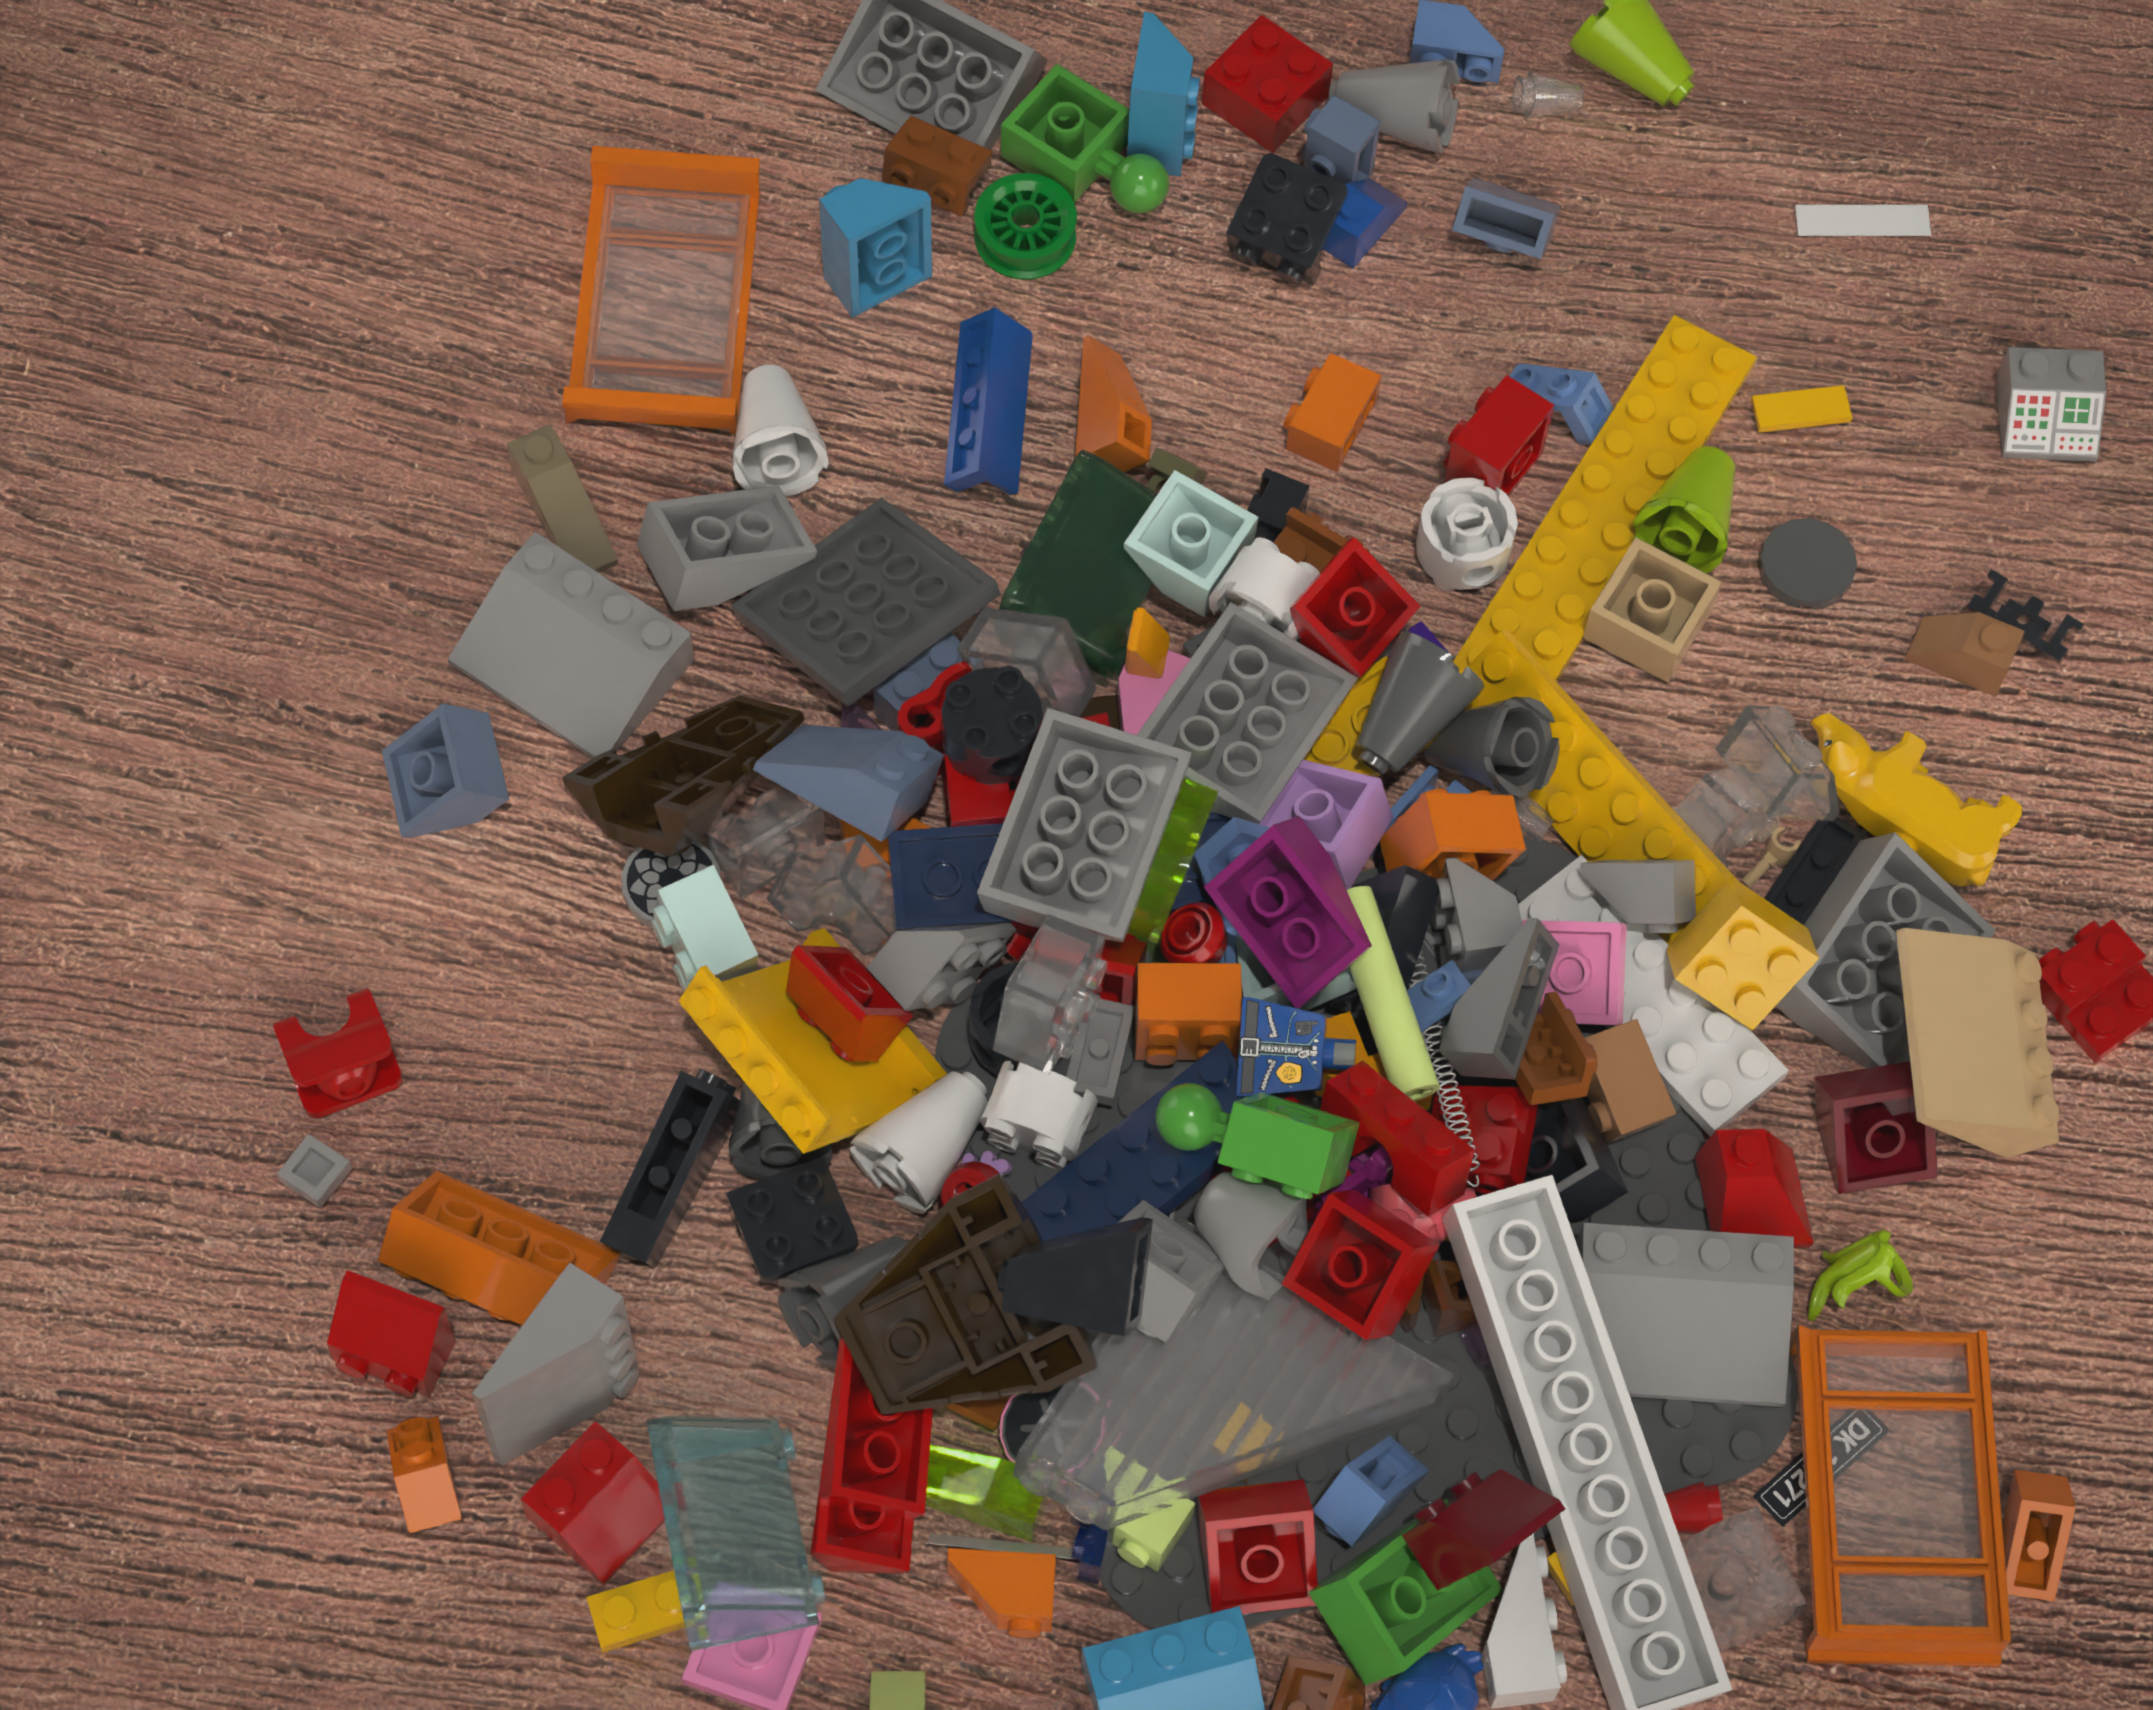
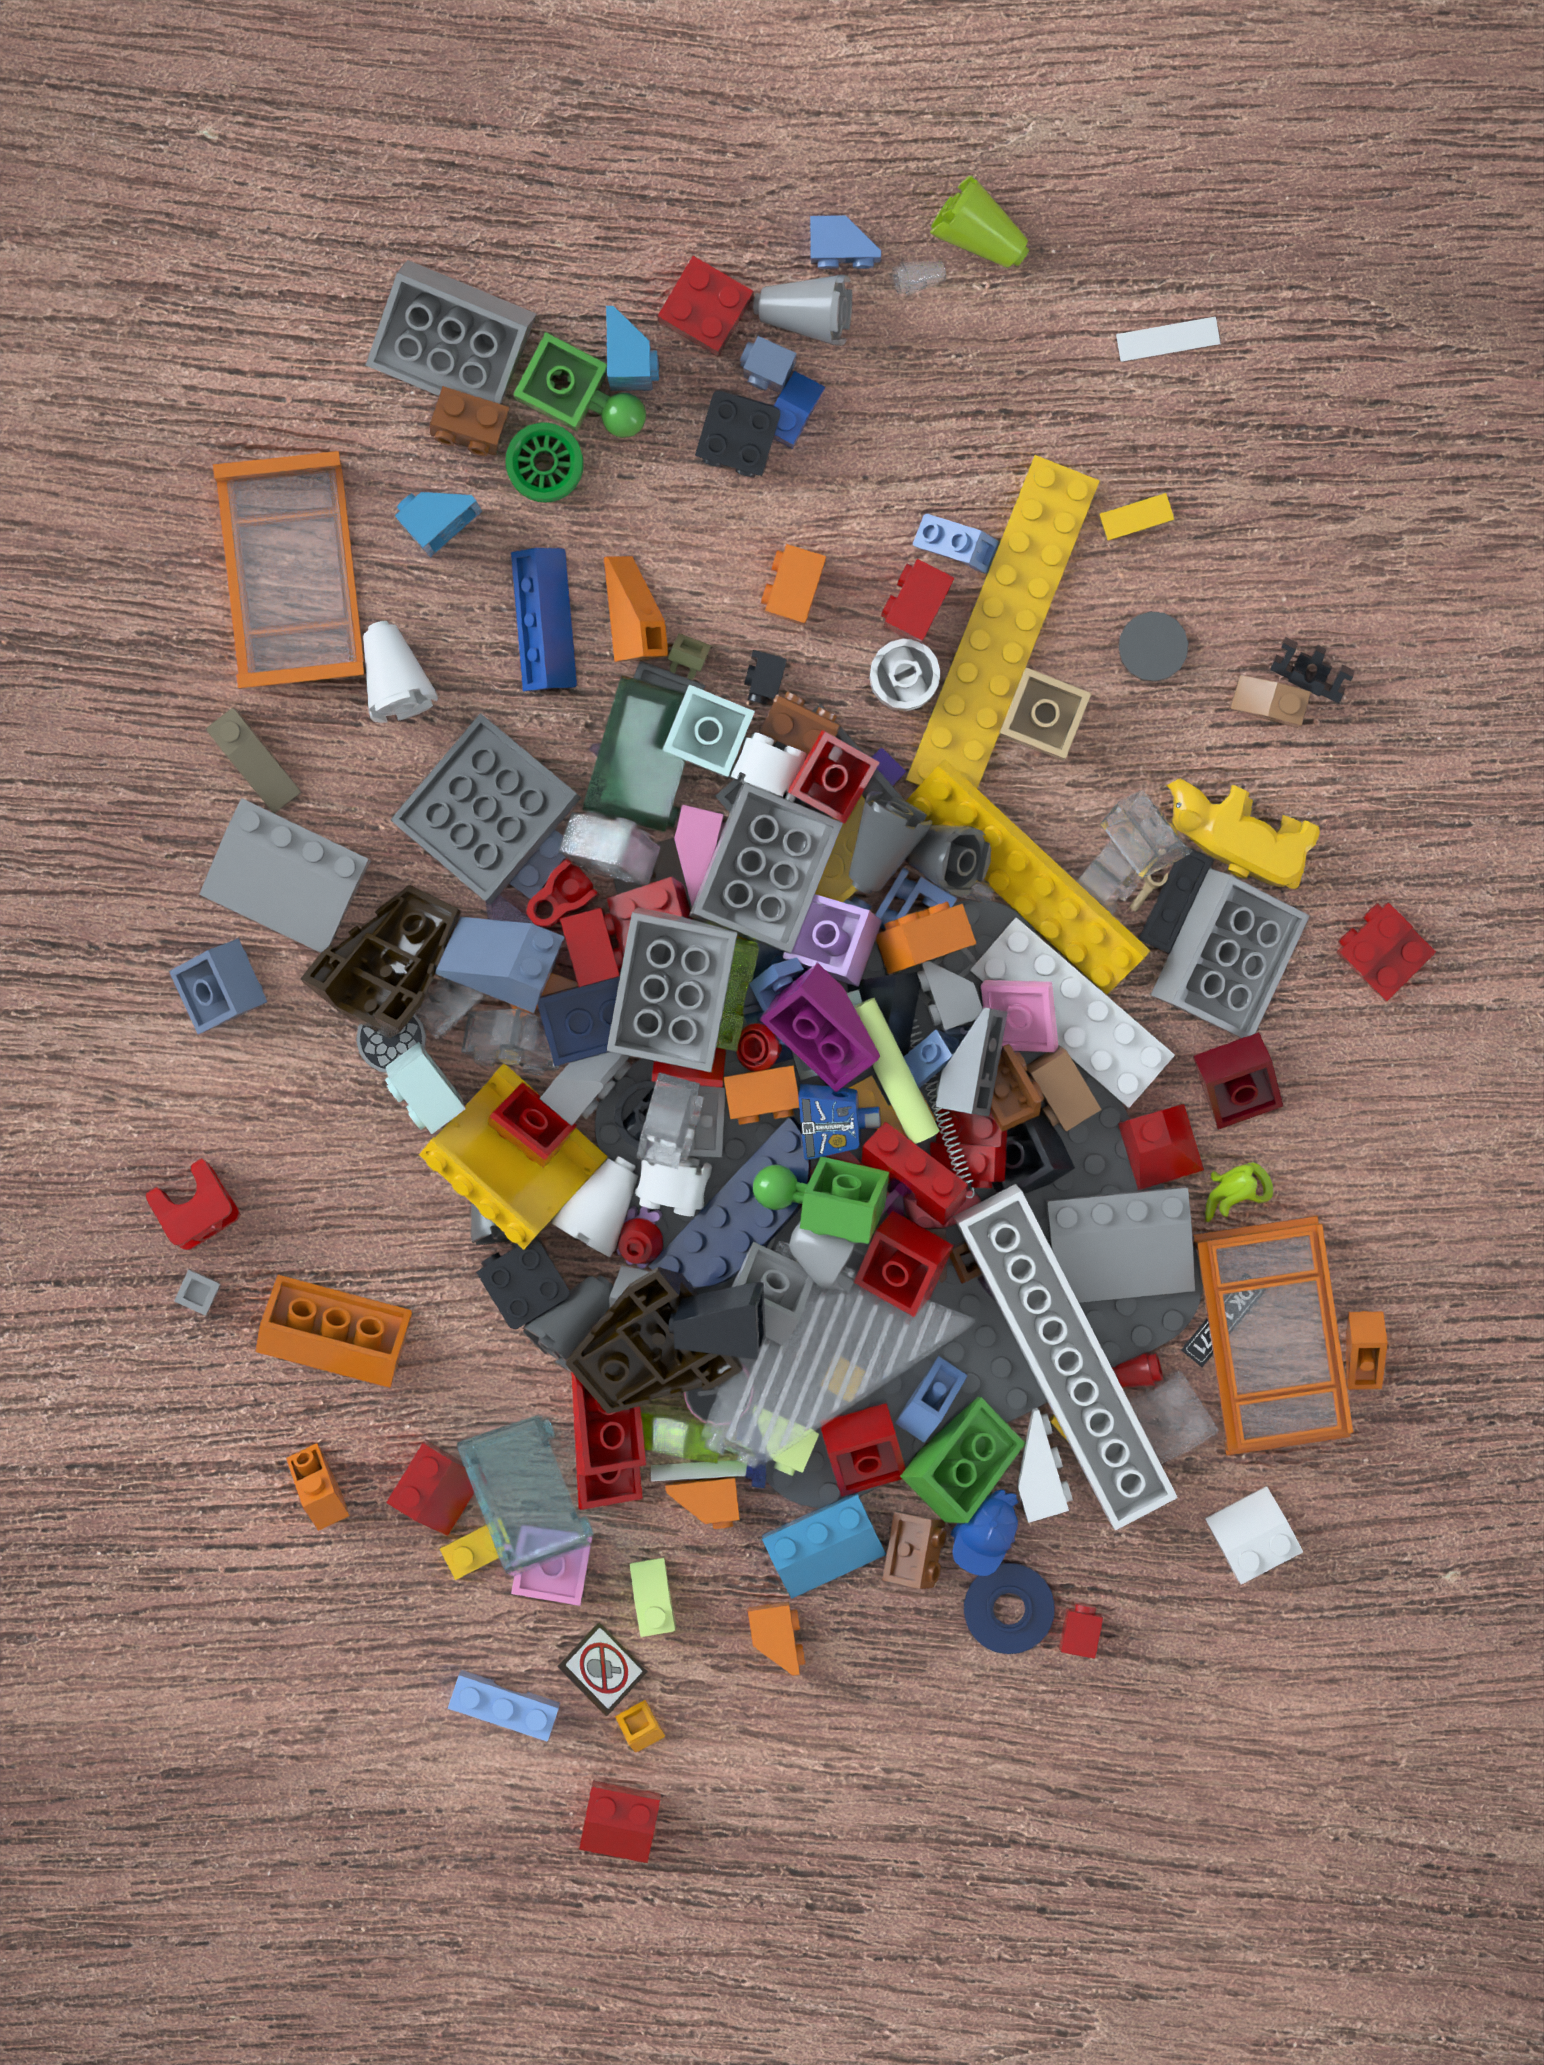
camera: 10 degrees left, 25 degrees up
red slope [327,1270,456,1398] -> none
light grey slope [472,1262,639,1465] -> none
black slope [600,1068,739,1268] -> none
light grey slope [637,486,817,611] -> none
black brick [941,666,1043,785] -> none
light orange slope [1125,607,1170,679] -> none
dark red slope [1402,1469,1566,1591] -> none
sand blue brick [1452,178,1562,259] -> none
light grey slope [1581,860,1696,933] -> none
lime cone [1633,446,1735,573] -> none
yellow brick [1666,877,1819,1031] -> none
tan slope [1896,928,2059,1158] -> none
slope [1996,347,2106,462] -> none

